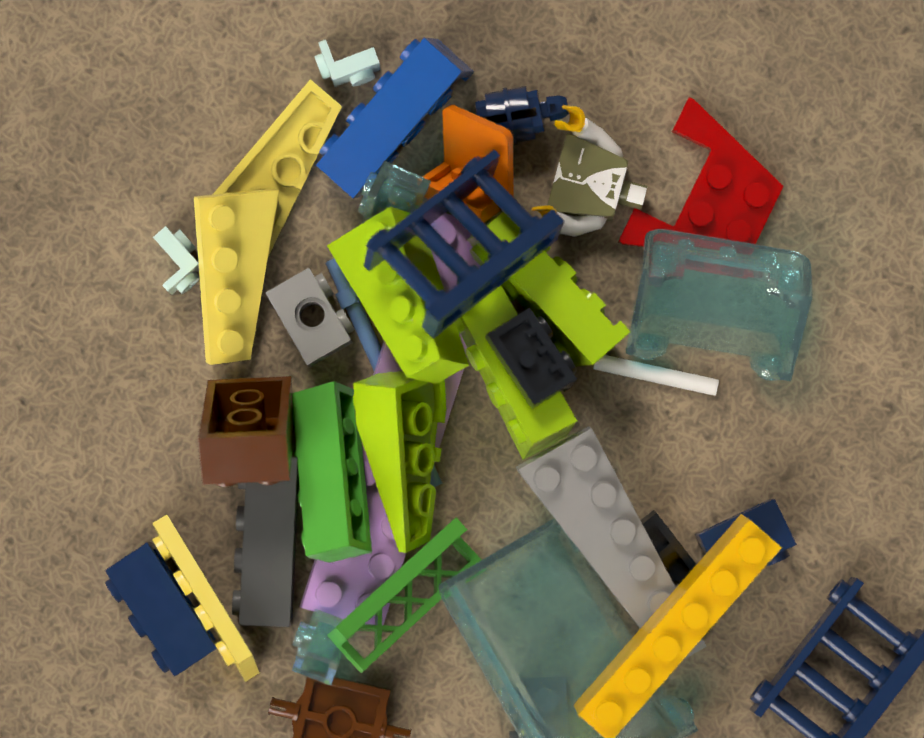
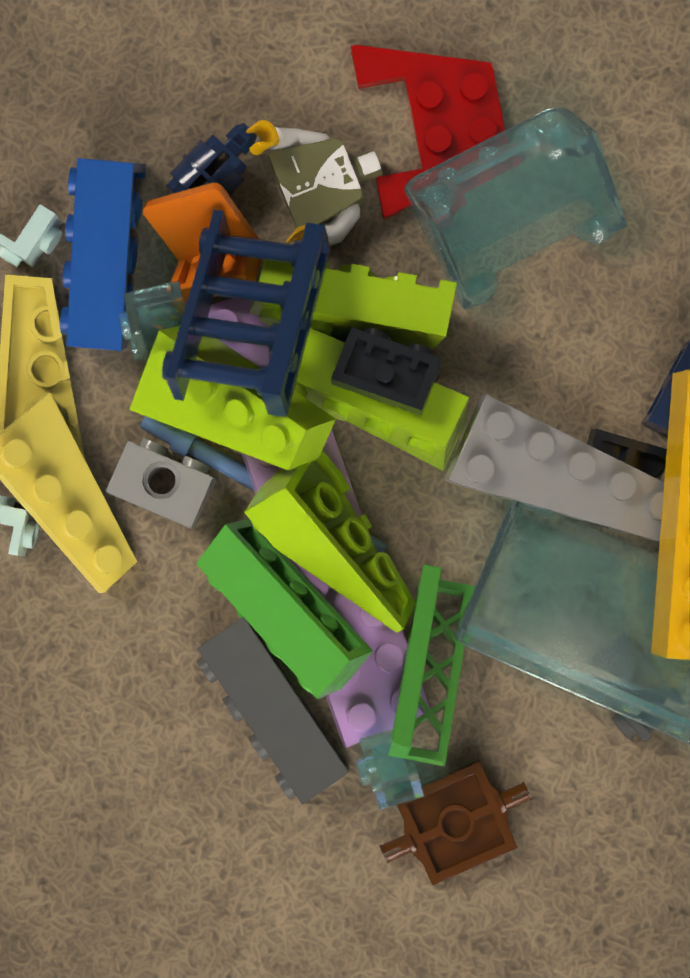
camera: 30 degrees left, 0 degrees up
dark blue brick [105,542,218,677] -> none
light yellow wing [152,515,260,682] -> none
reddish brown brick [198,376,294,487] -> none
white bar [593,355,719,396] -> none

